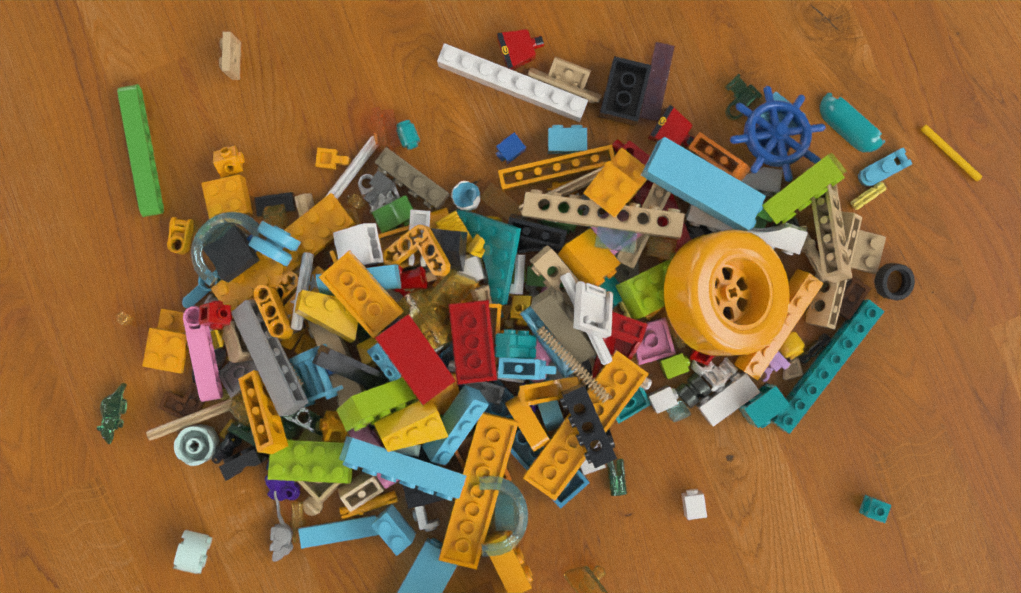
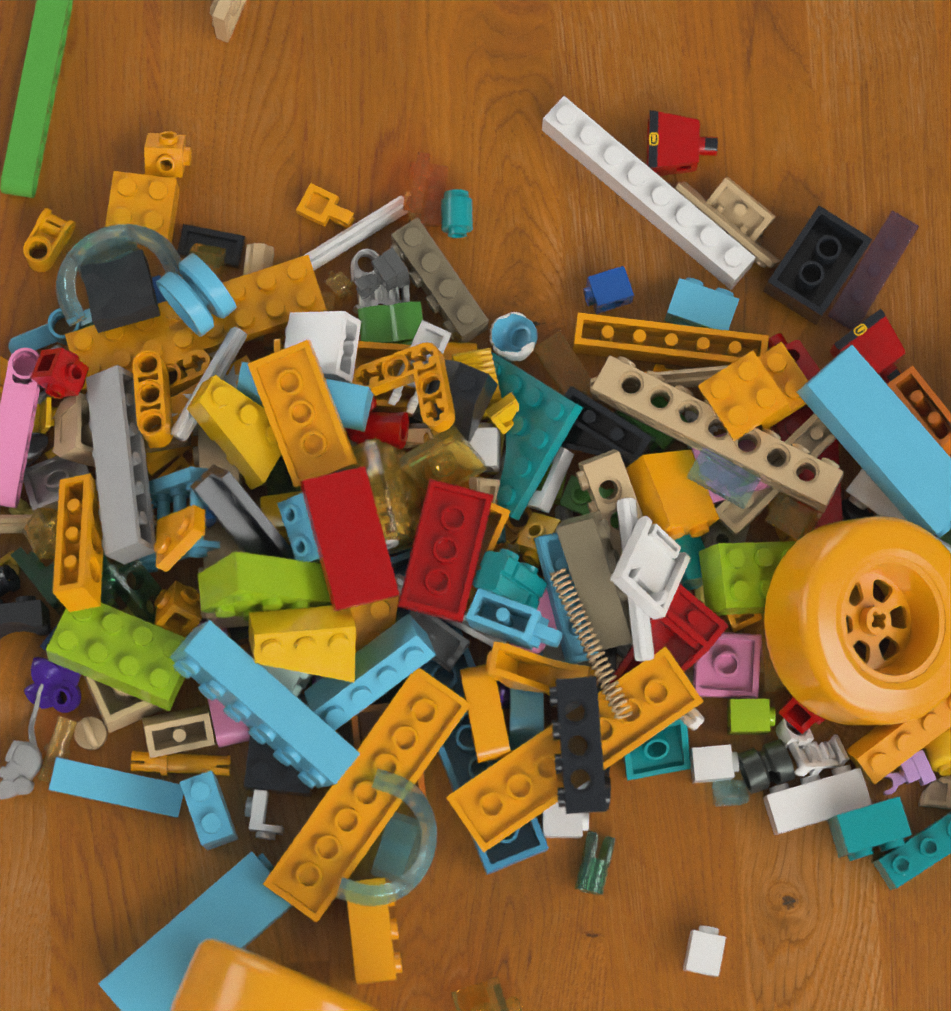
camera: 15 degrees right, 10 degrees down
none -> light orange wing [154,505,205,572]

